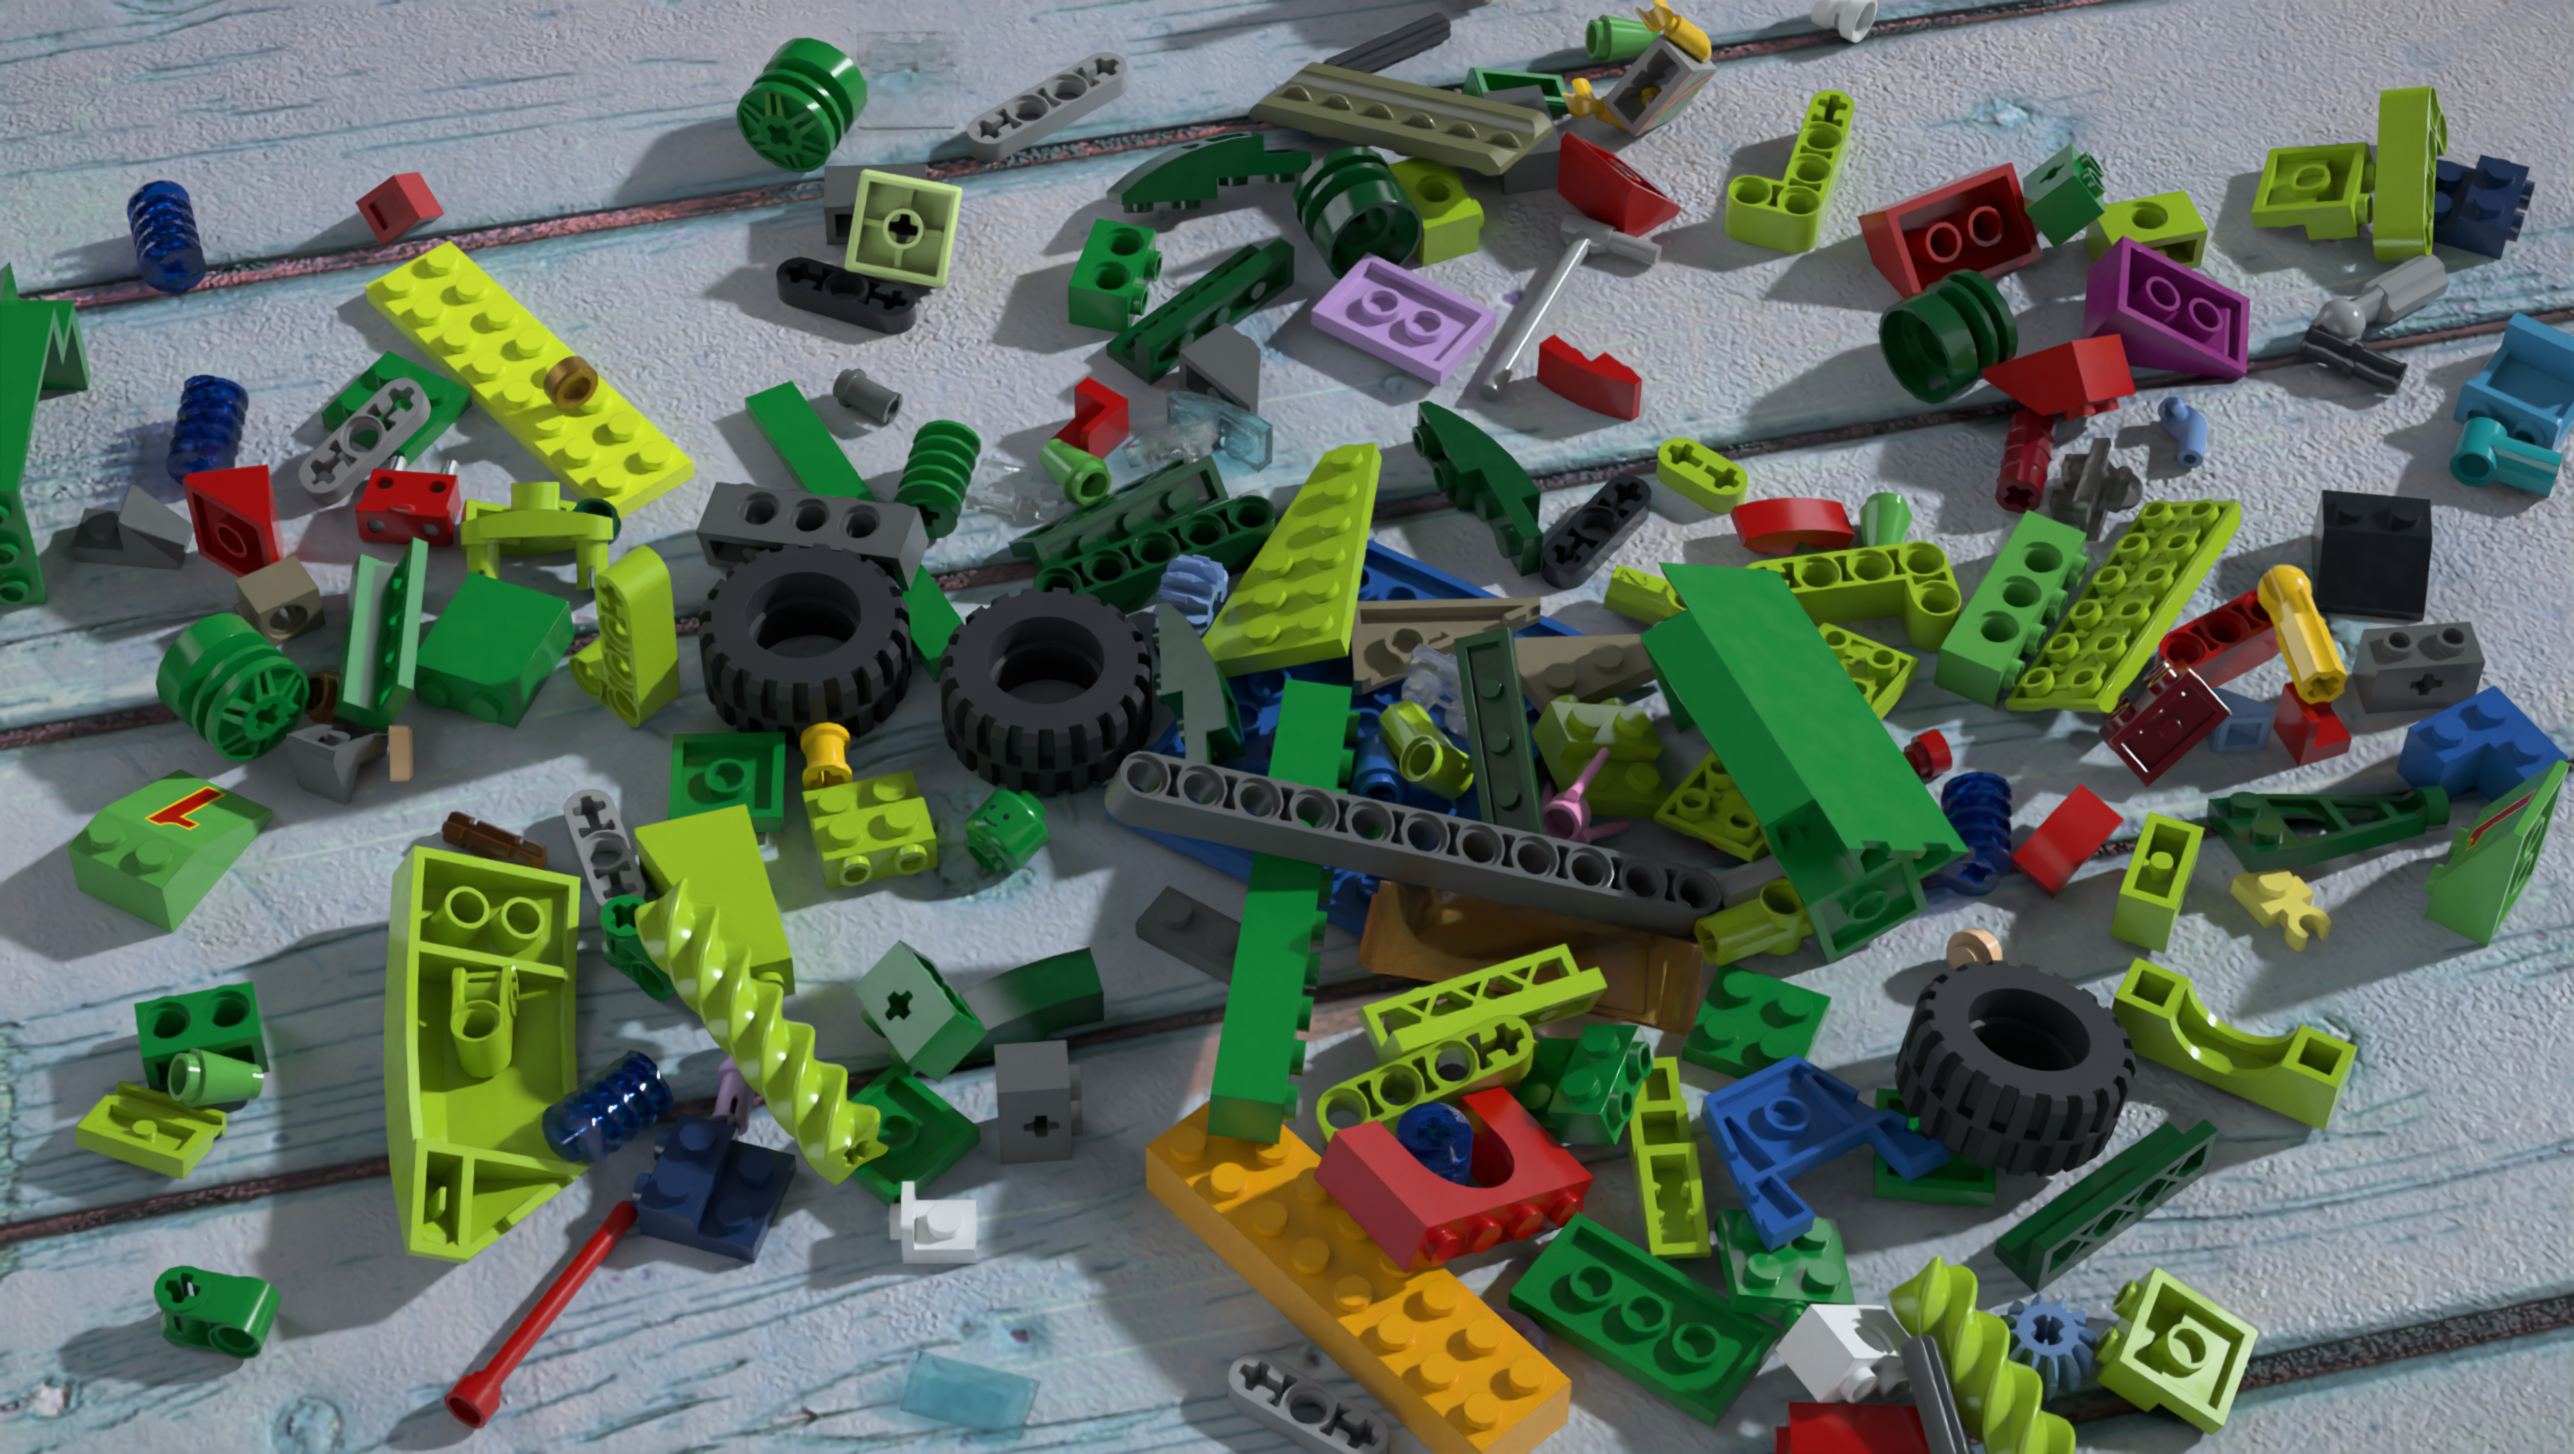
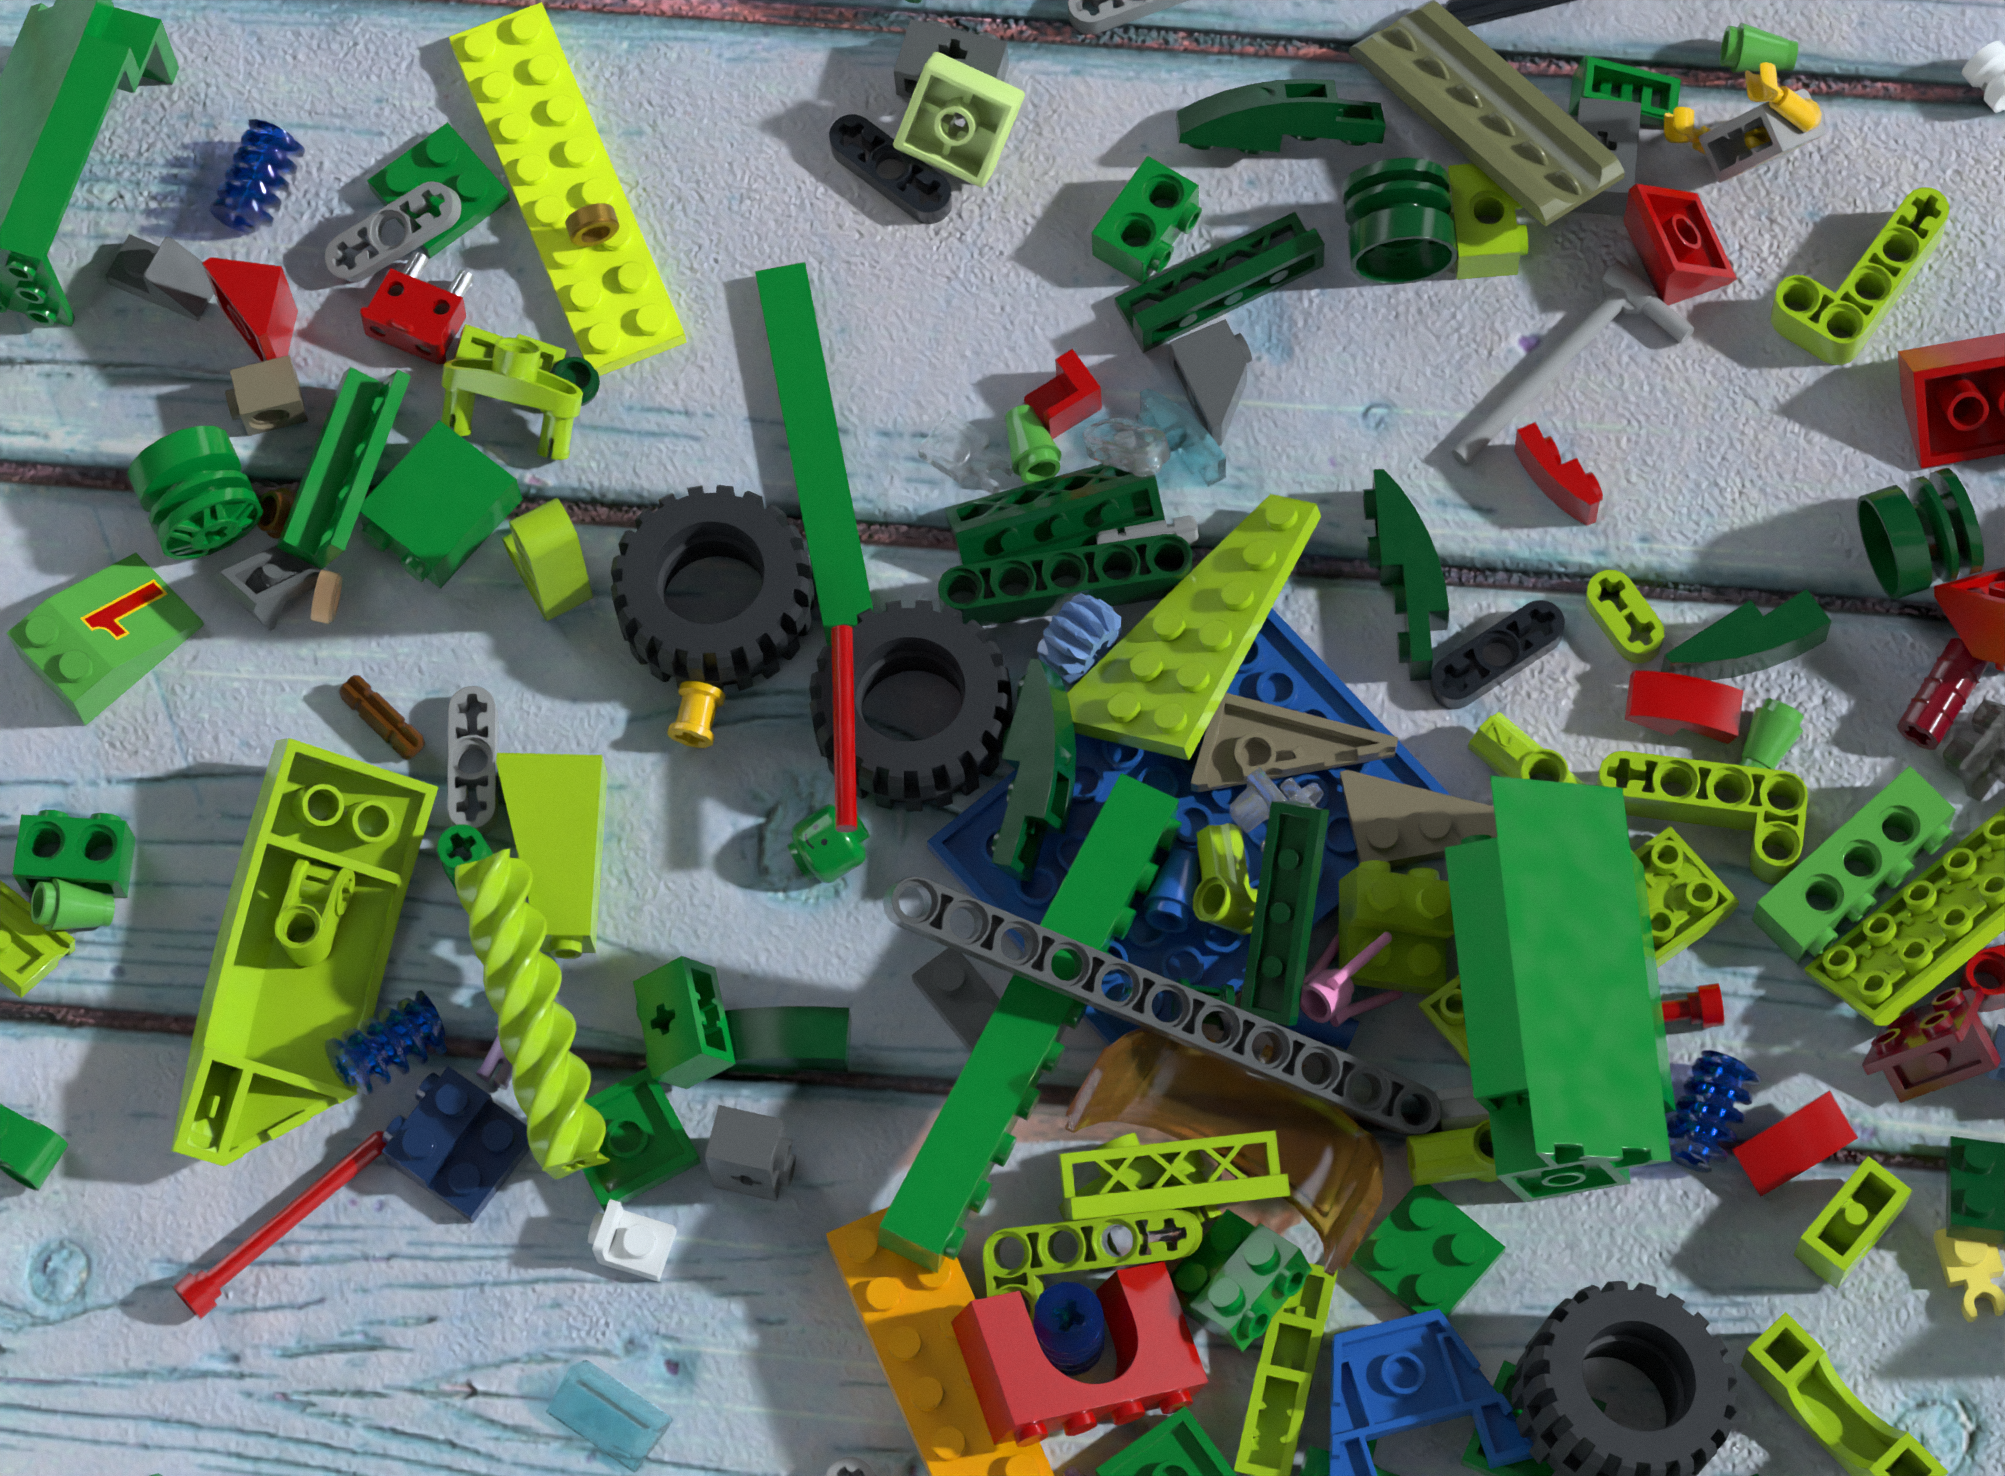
camera: 25 degrees right, 20 degrees up
green plate [668,732,787,832] -> none
dark grey brick [696,482,929,592] -> none
lime plate [802,770,938,890] -> none
dark grey pin [833,368,903,424] -> none
green piece [893,420,981,539] -> none
lavender plate [1311,252,1497,387] -> none
light nougat plate [1946,929,2002,970] -> none
none -> red bar [831,625,857,833]
none -> dark green slope [1661,589,1832,681]

